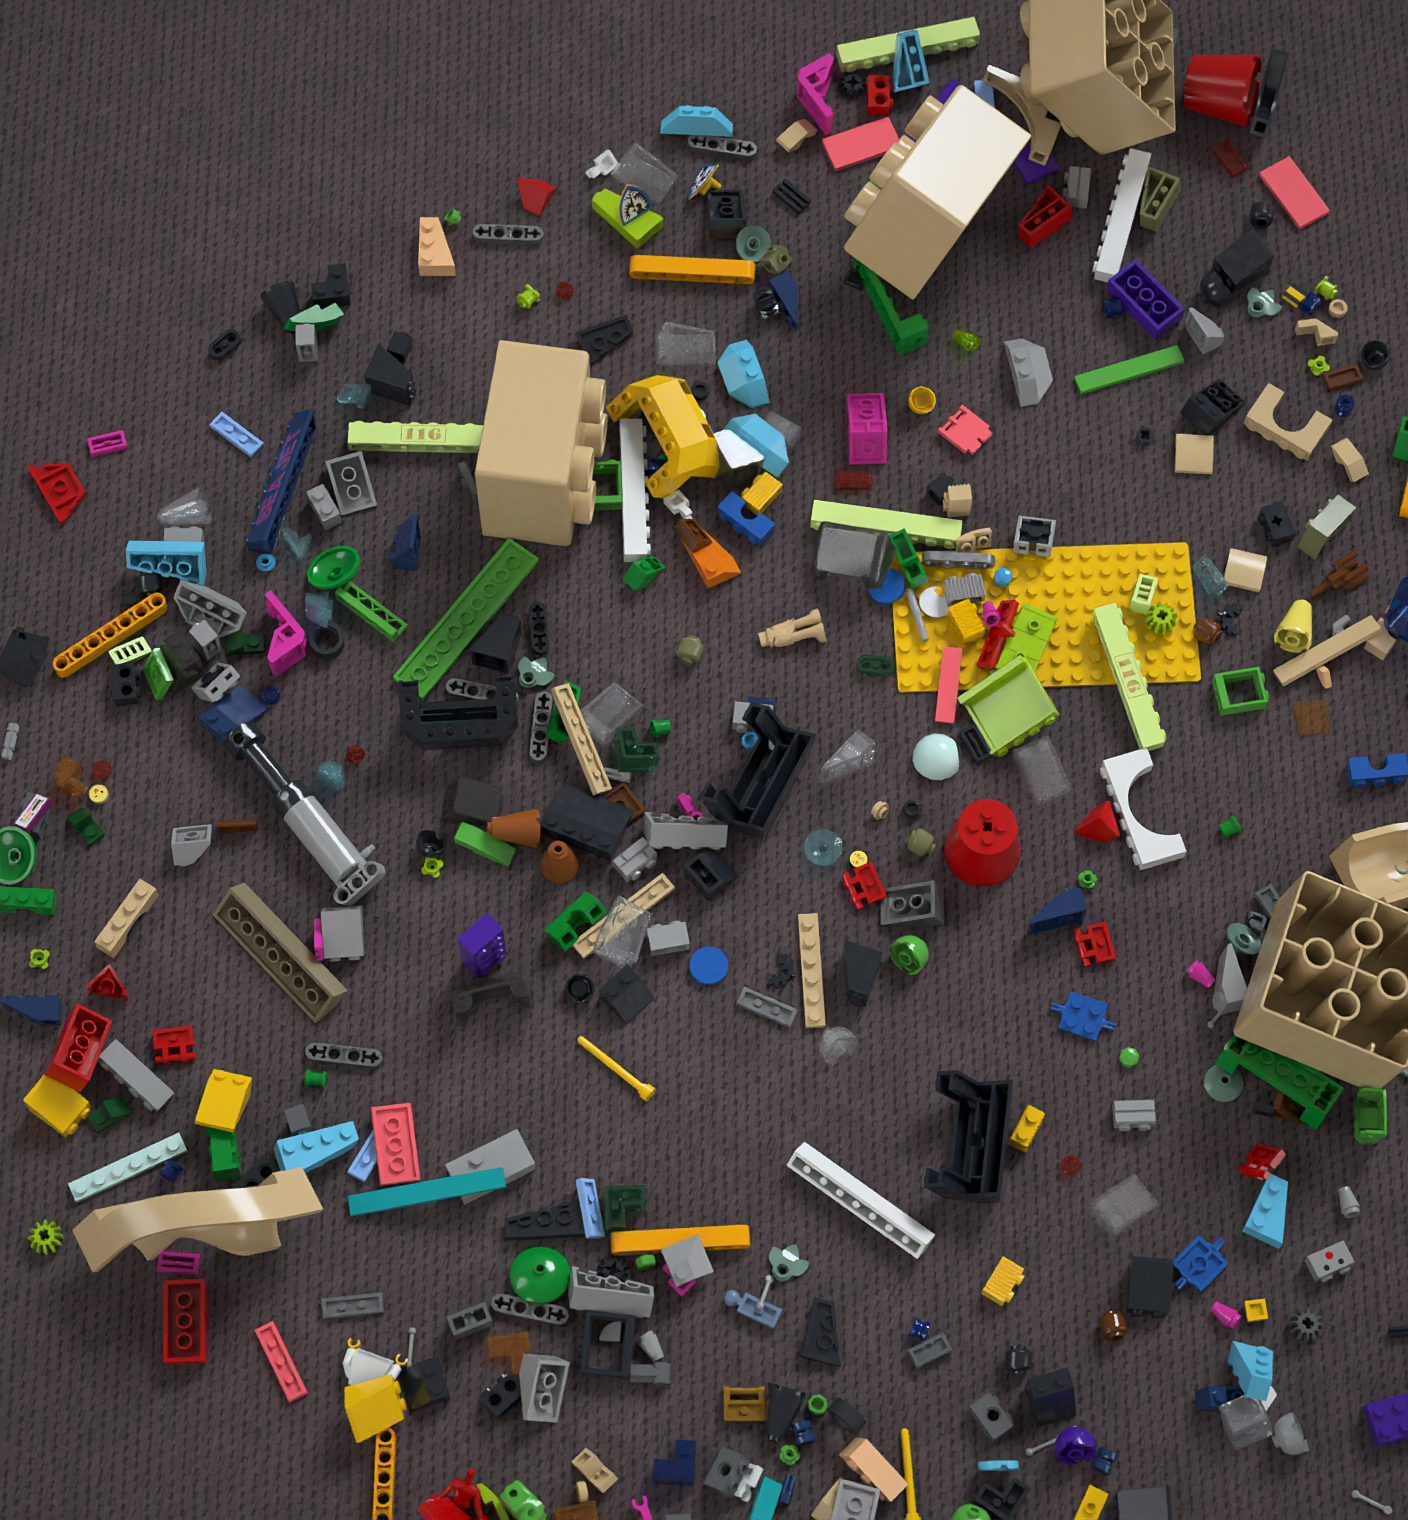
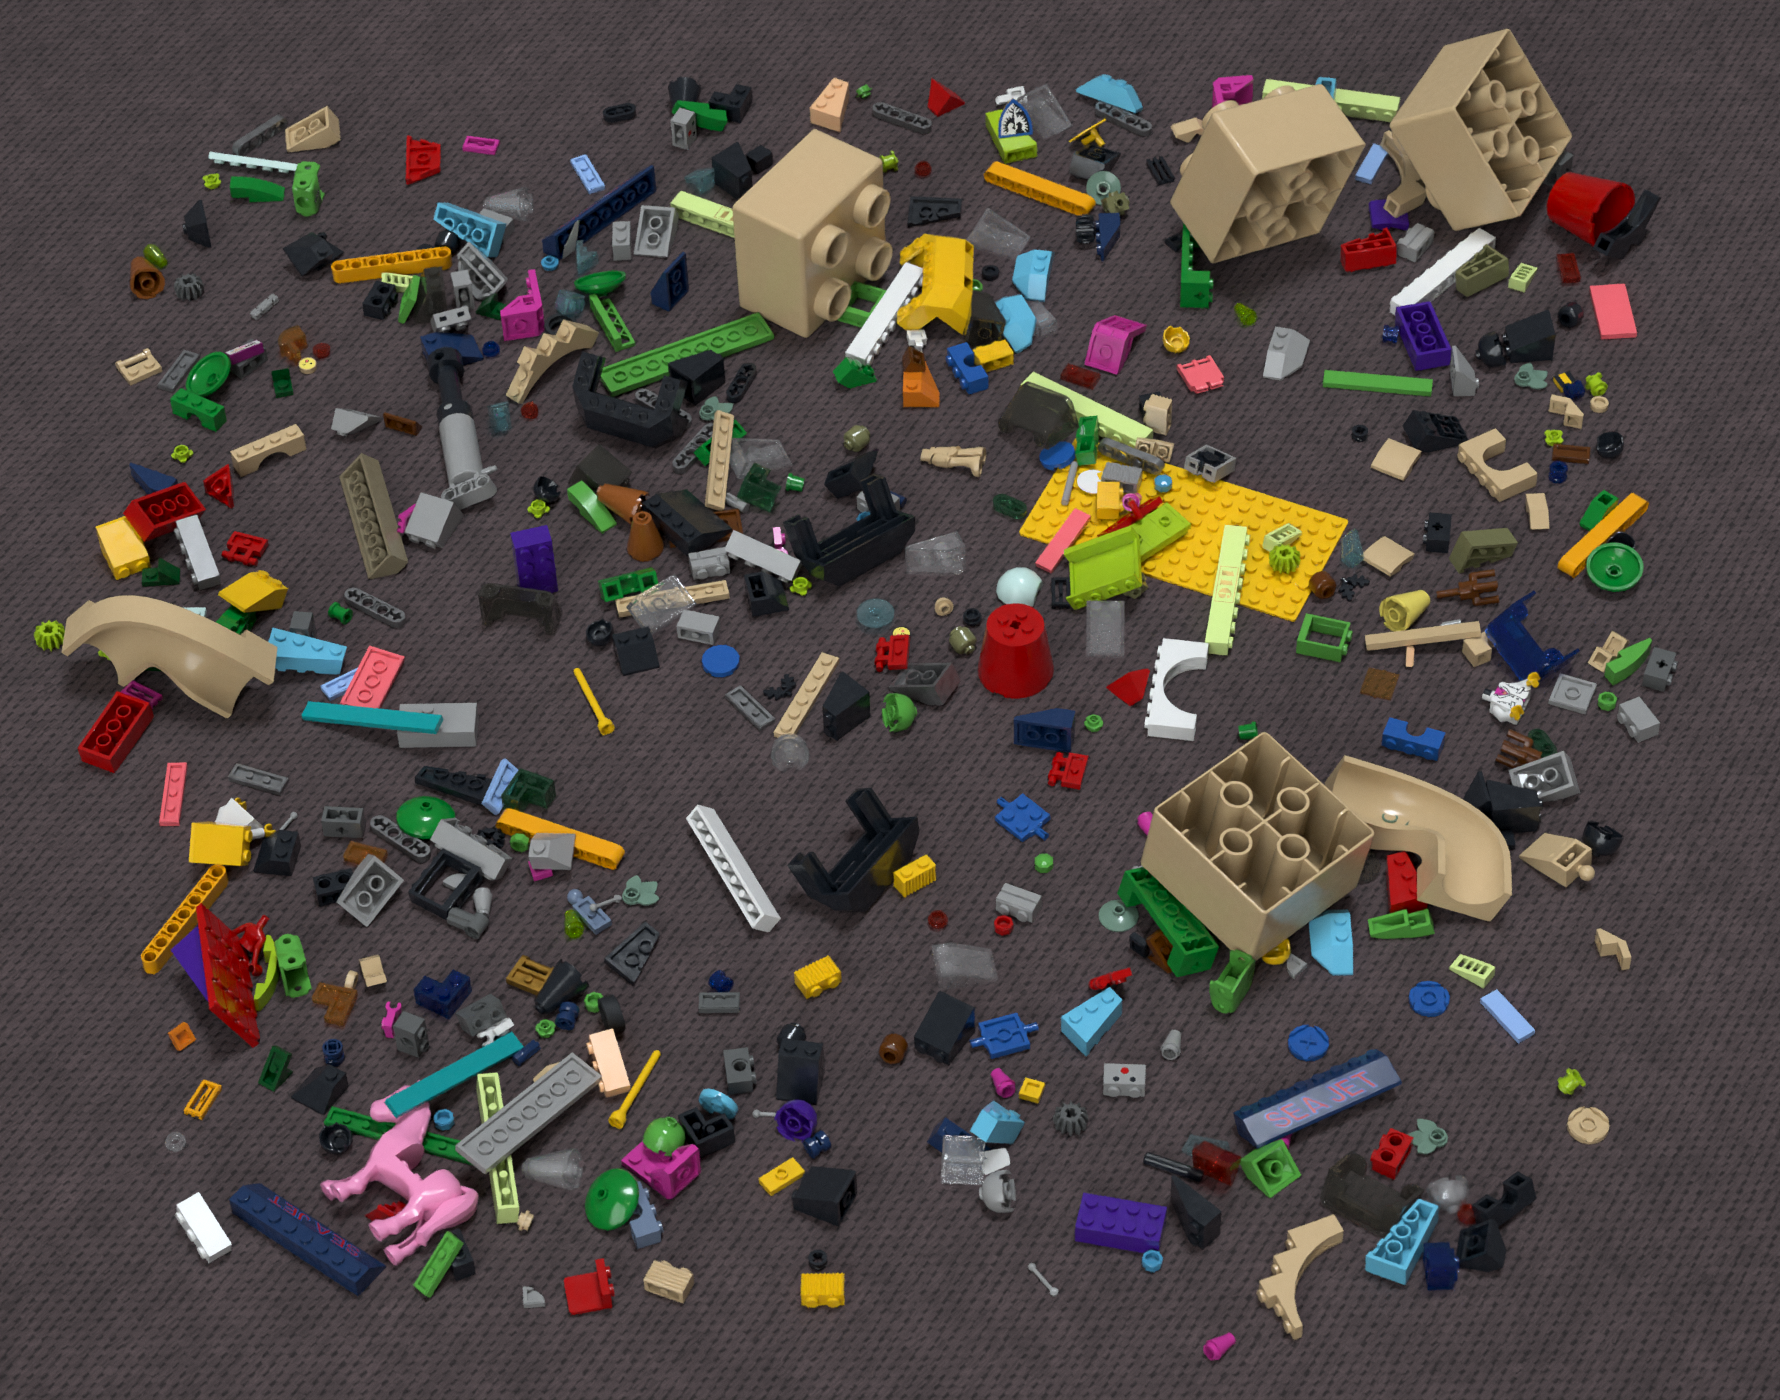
camera: 30 degrees right, 20 degrees down
none -> tan arch [506,320,599,404]
none -> clear neon green cone [564,910,584,938]
none -> lime plate [790,577,812,596]
none -> black slope [824,448,879,499]
none -> red tile [994,915,1014,936]
none -> yellowish green slope [1508,263,1538,292]

